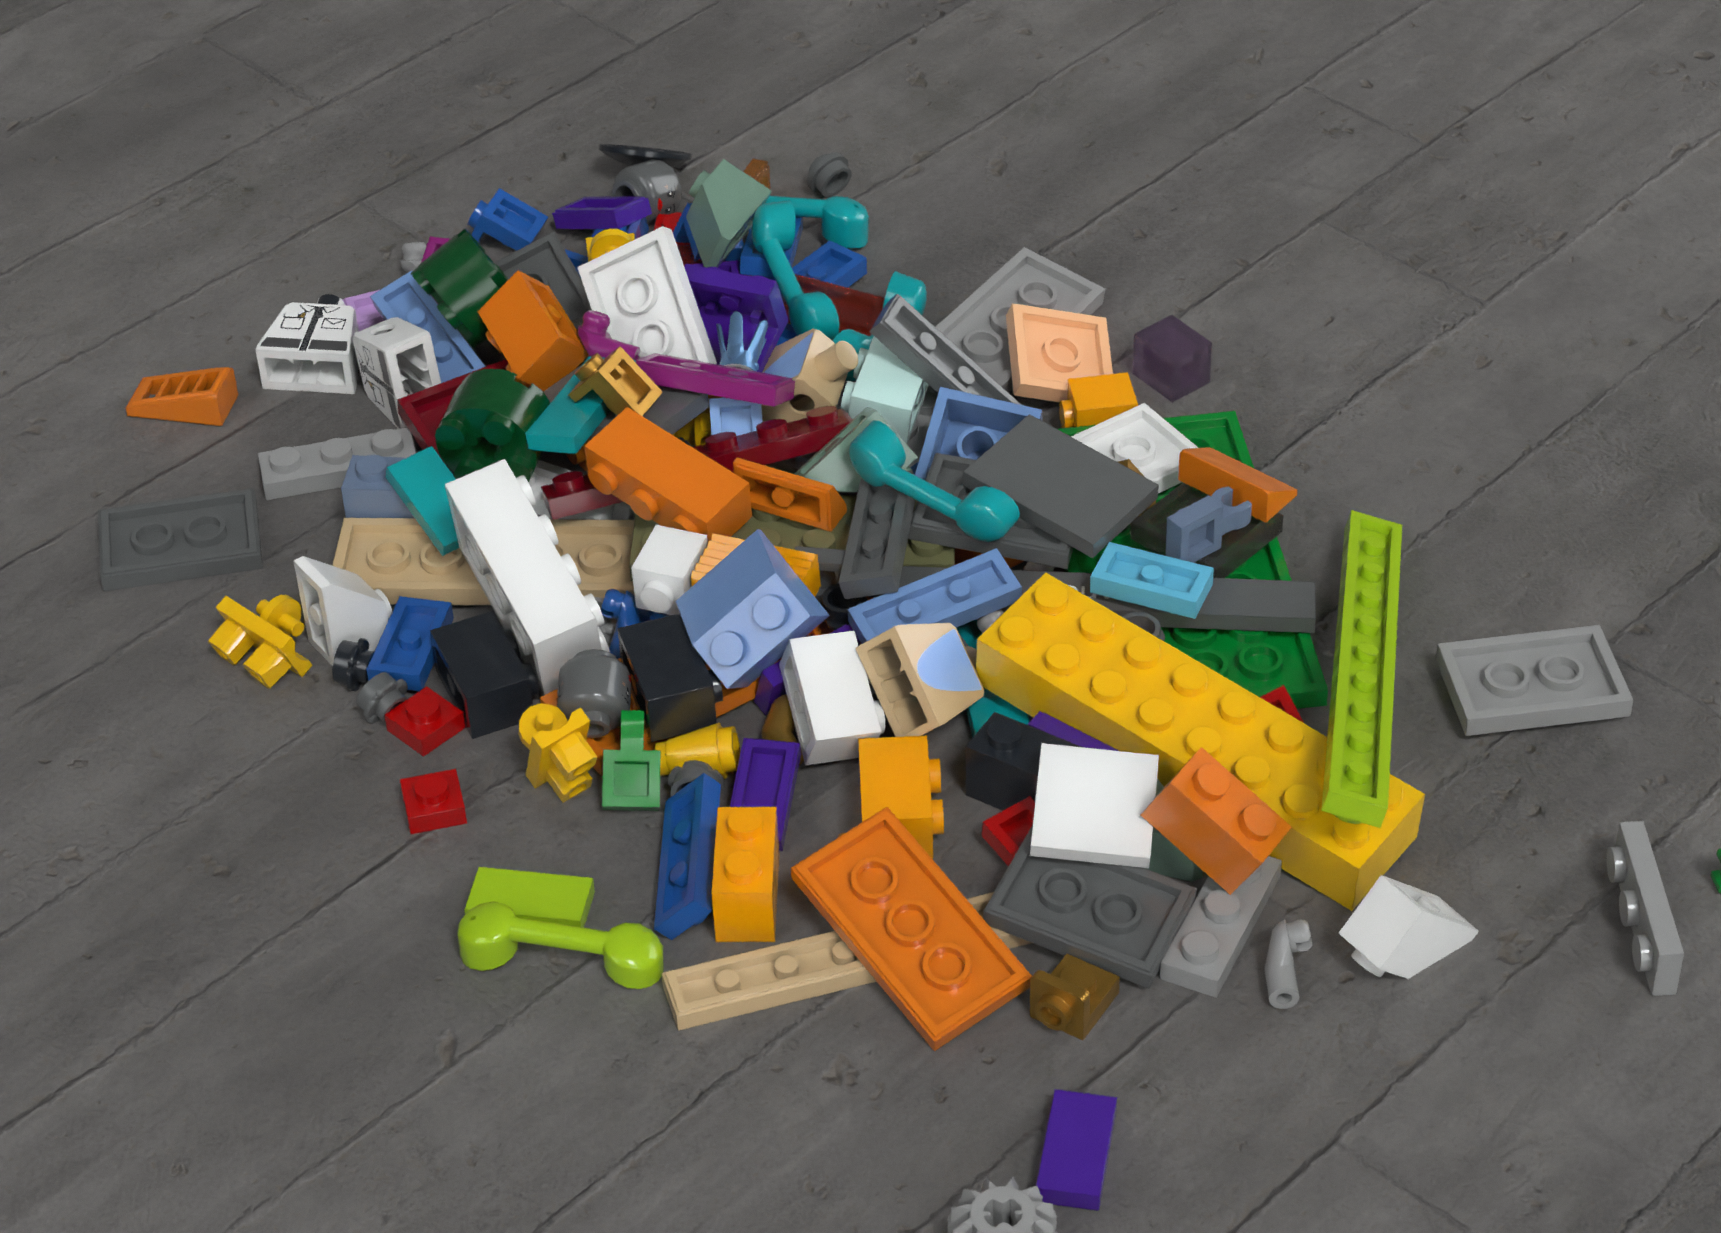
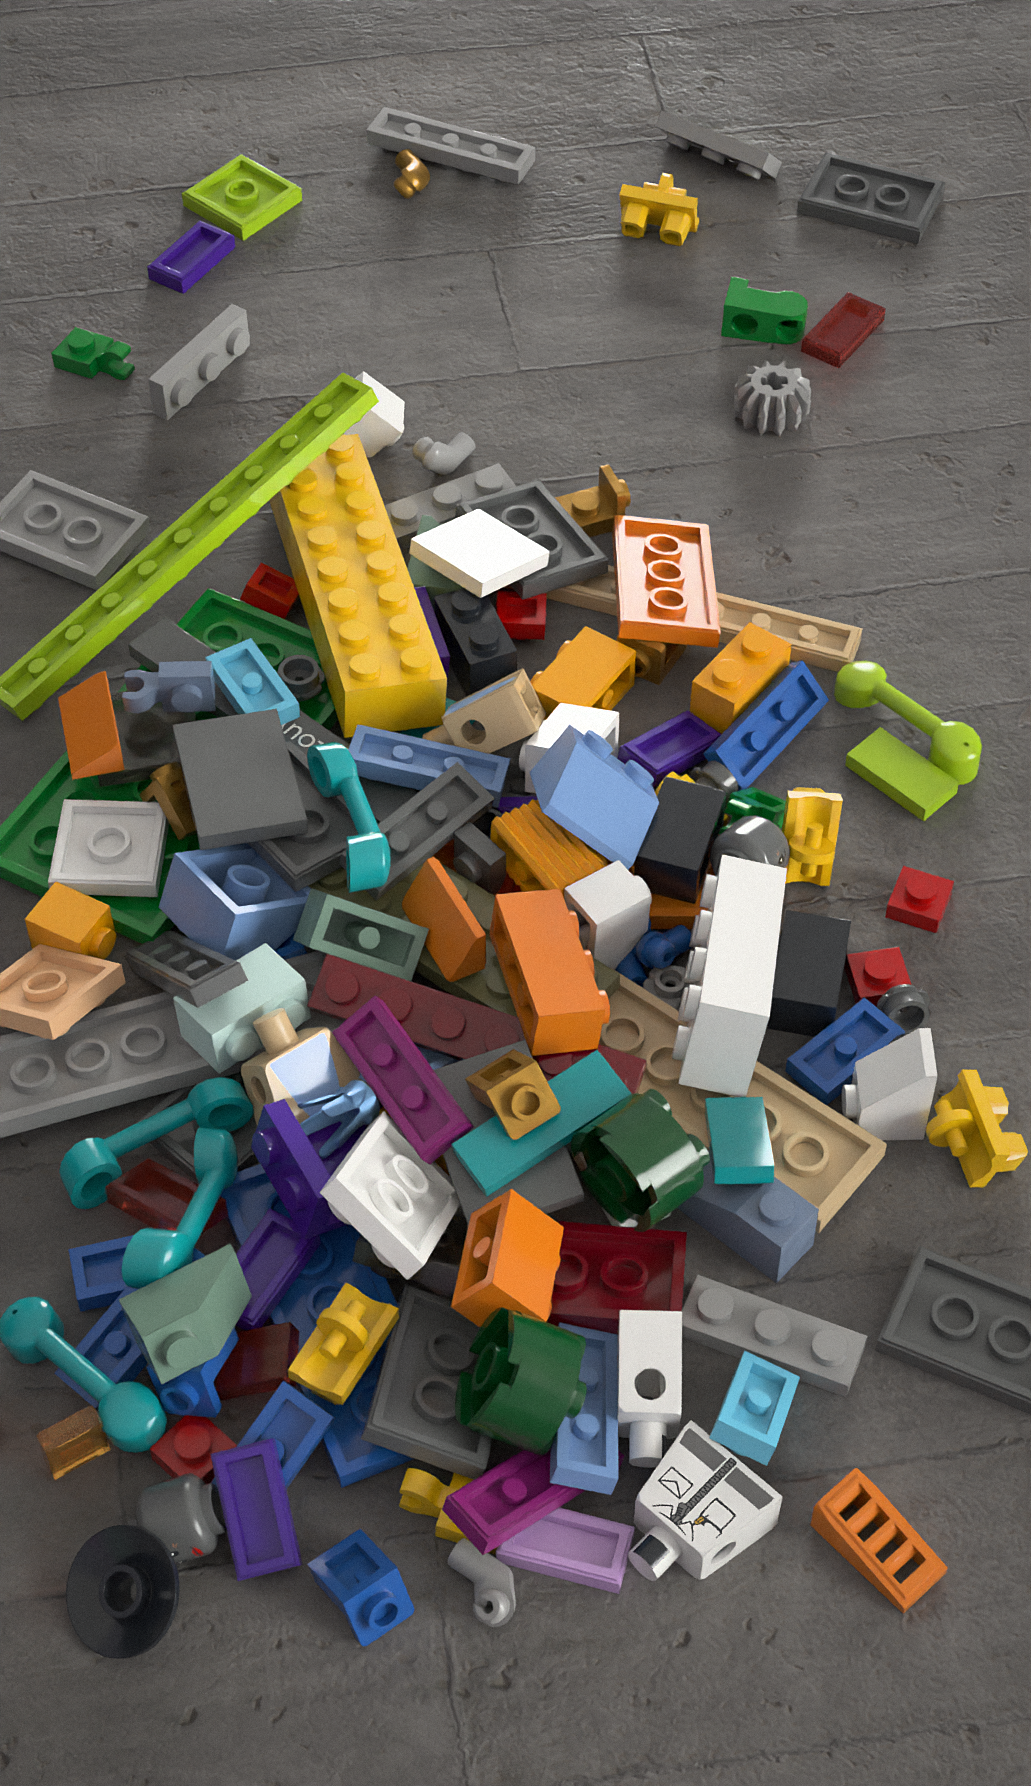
camera: 145 degrees left, 10 degrees up
magenta arm [577,310,640,360] -> none
dark purple tile [1036,1089,1117,1211] -> none
orange brick [1141,747,1292,895] -> none
none -> medium azure plate [709,1351,800,1466]

